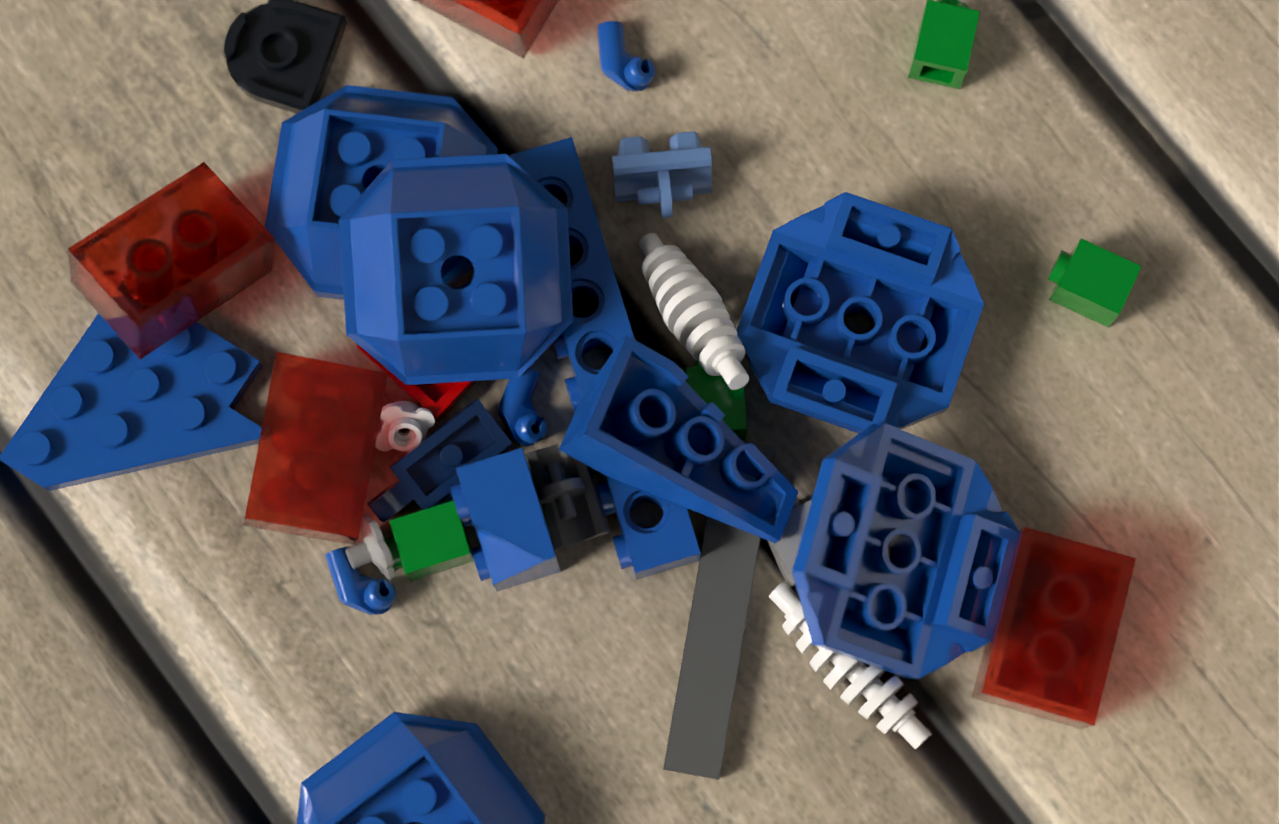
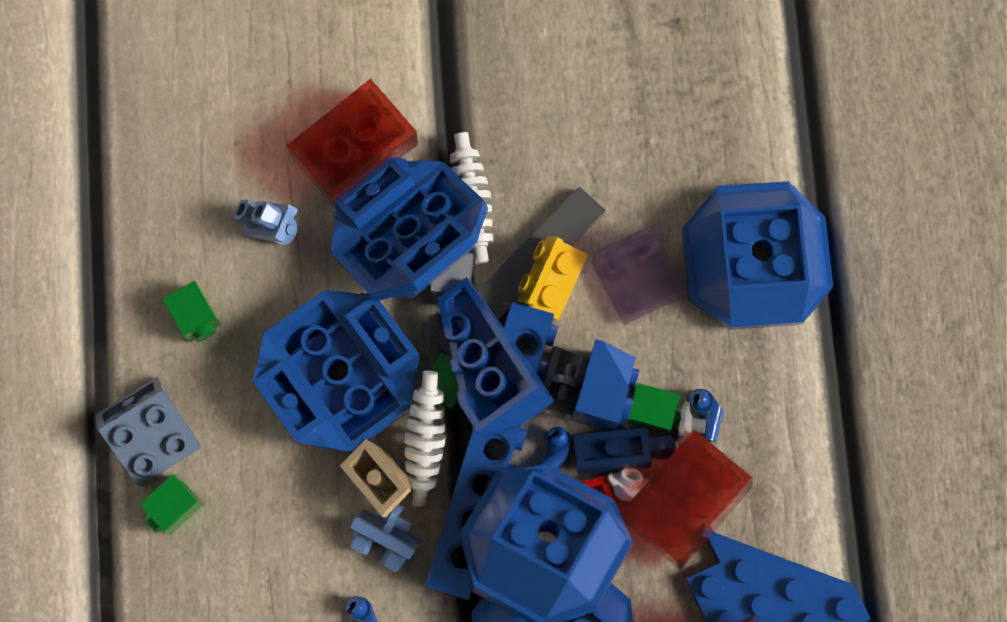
camera: 150 degrees left, 0 degrees up
none -> sand blue bracket [95,376,201,486]
none -> medium blue hips [233,199,298,245]
none -> tan slope [340,439,411,518]
none -> yellow bracket [517,236,588,320]
none -> clear purple bracket [591,222,687,325]

